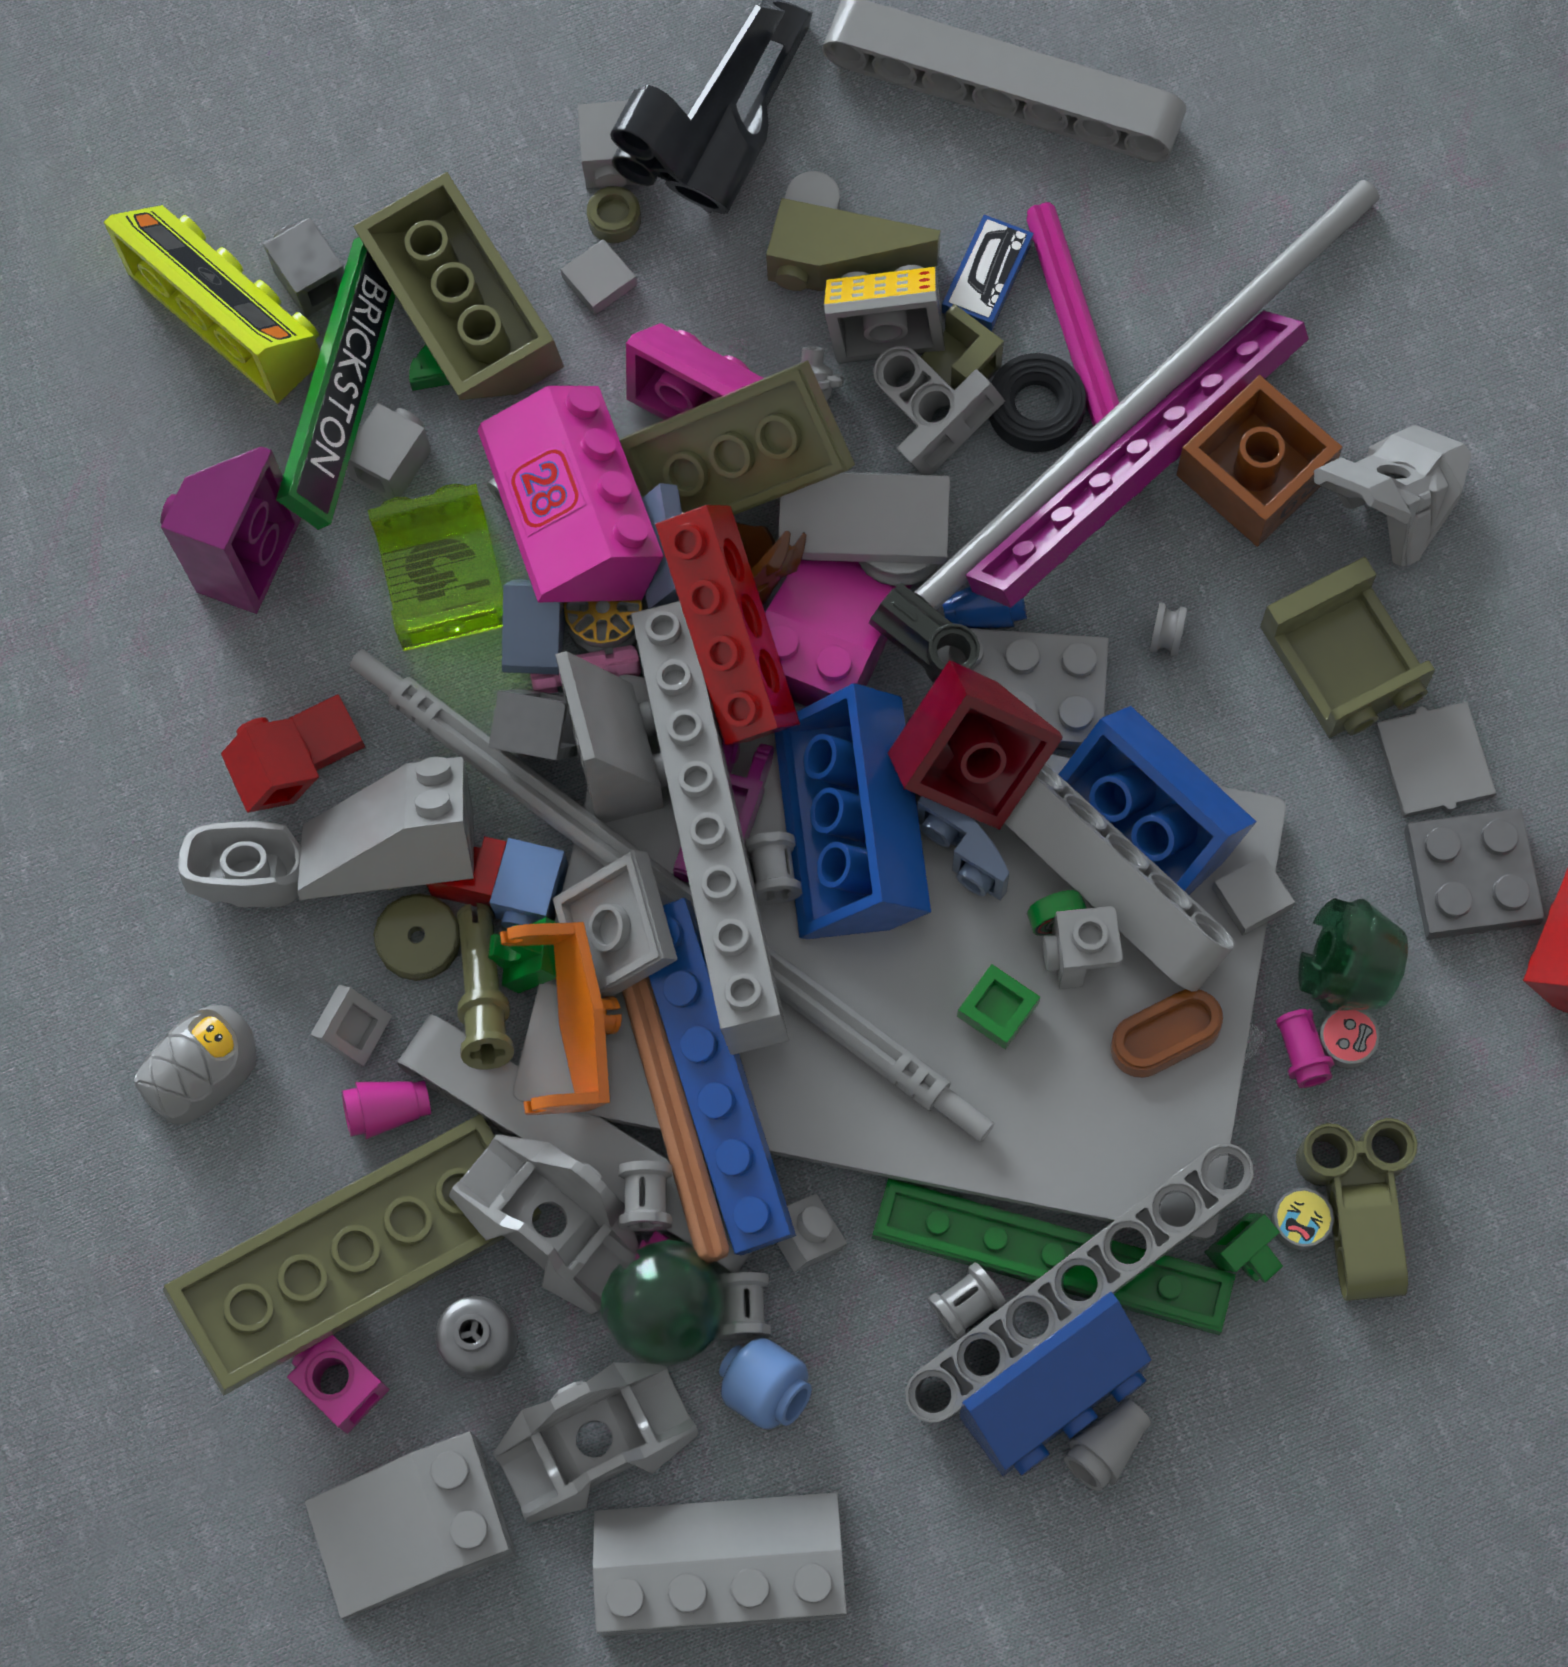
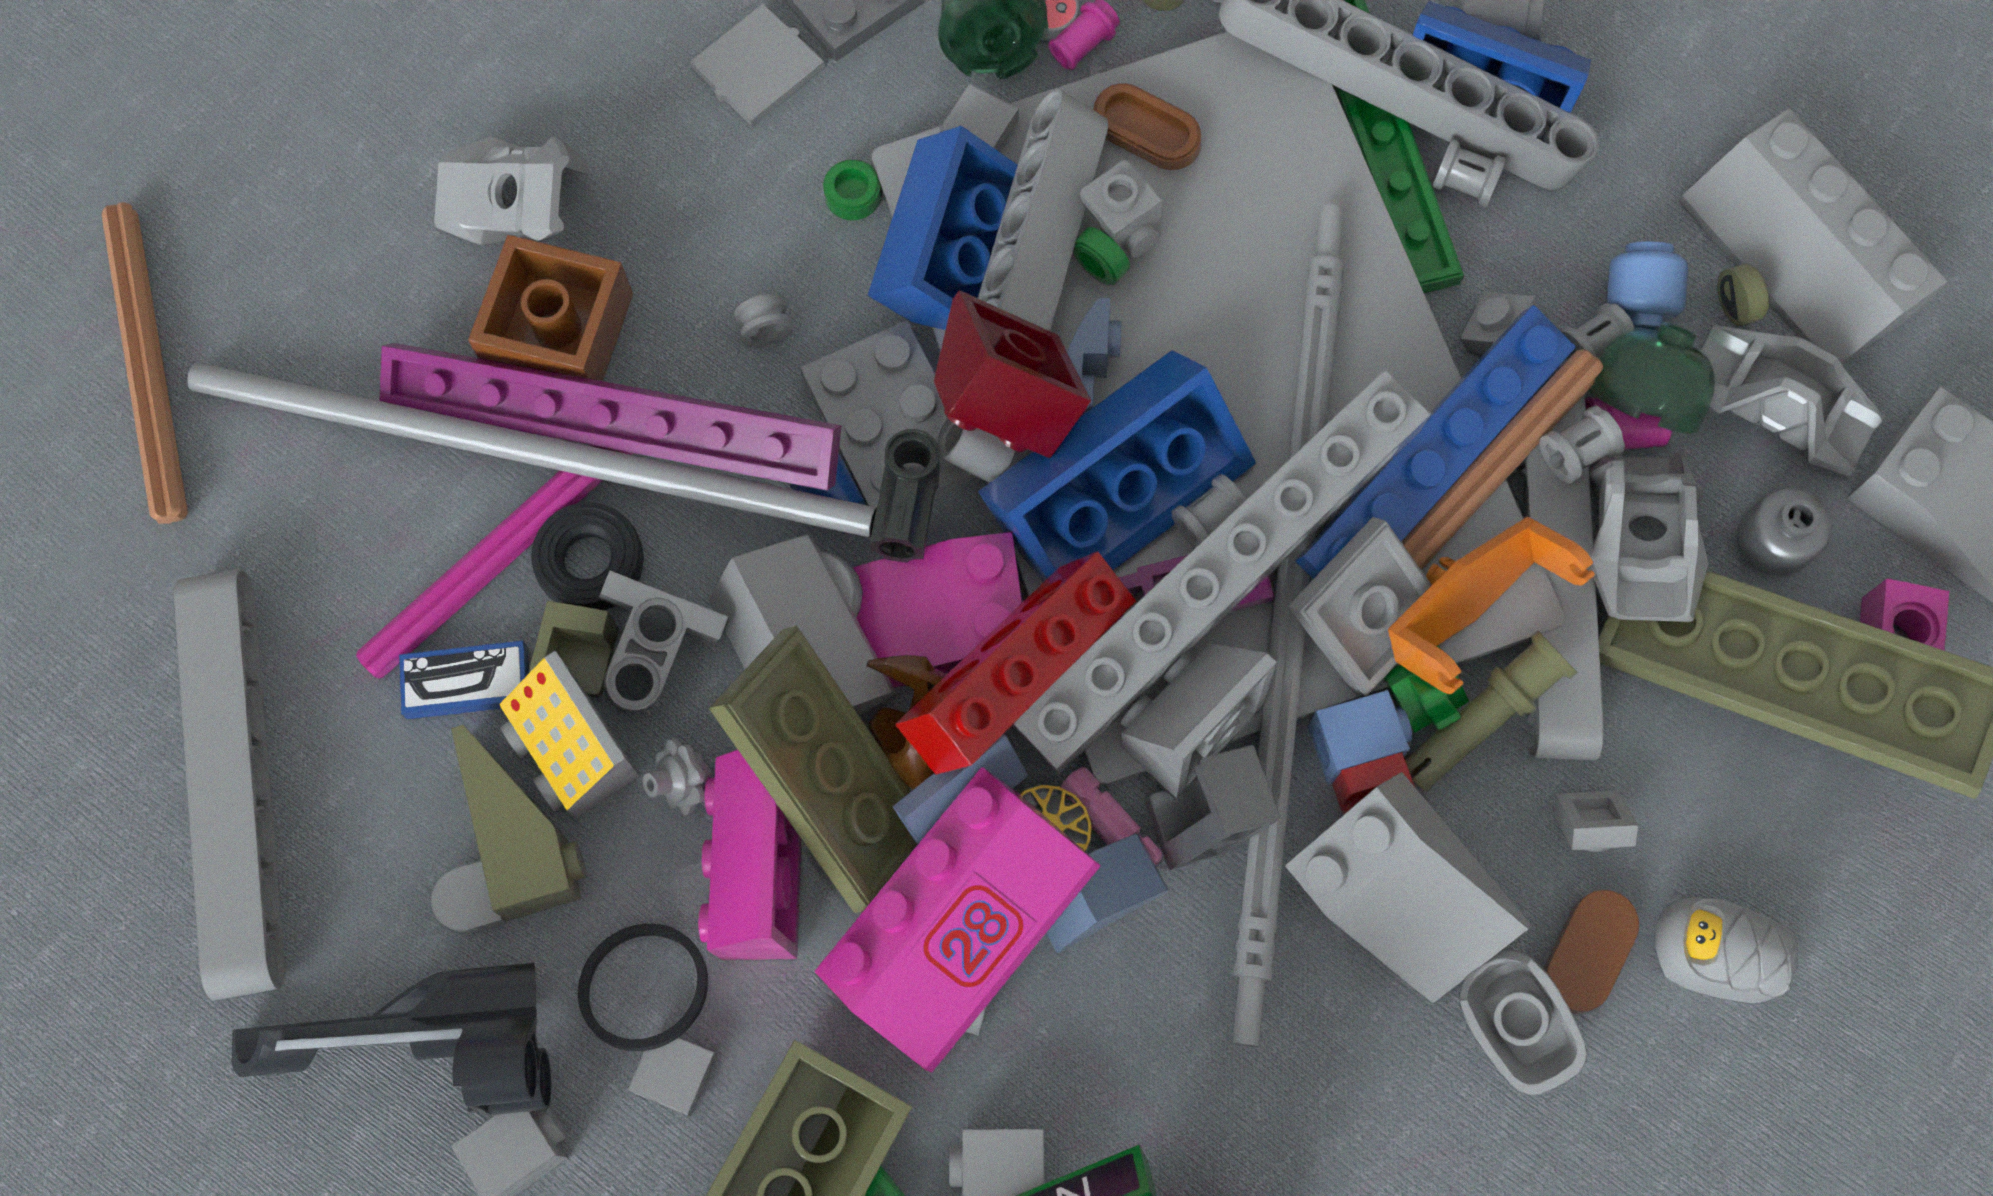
camera: 125 degrees left, 0 degrees up
red brick [221,717,319,813] -> none
red tile [289,694,365,771] -> none
dark pink cone [342,1080,431,1140] -> none
clear neon green panel [368,484,503,651] -> none
olive piece [373,893,461,981] -> none
olive tile [587,186,641,243] -> none
green plate [957,964,1040,1050] -> none
olive panel [1260,556,1435,739] -> none
none -> nougat axle [101,202,188,524]
none -> black piece [578,923,708,1051]
none -> green tile [823,160,882,220]
none -> dark orange tile [1543,890,1639,1014]
none -> olive tile [1717,263,1769,326]

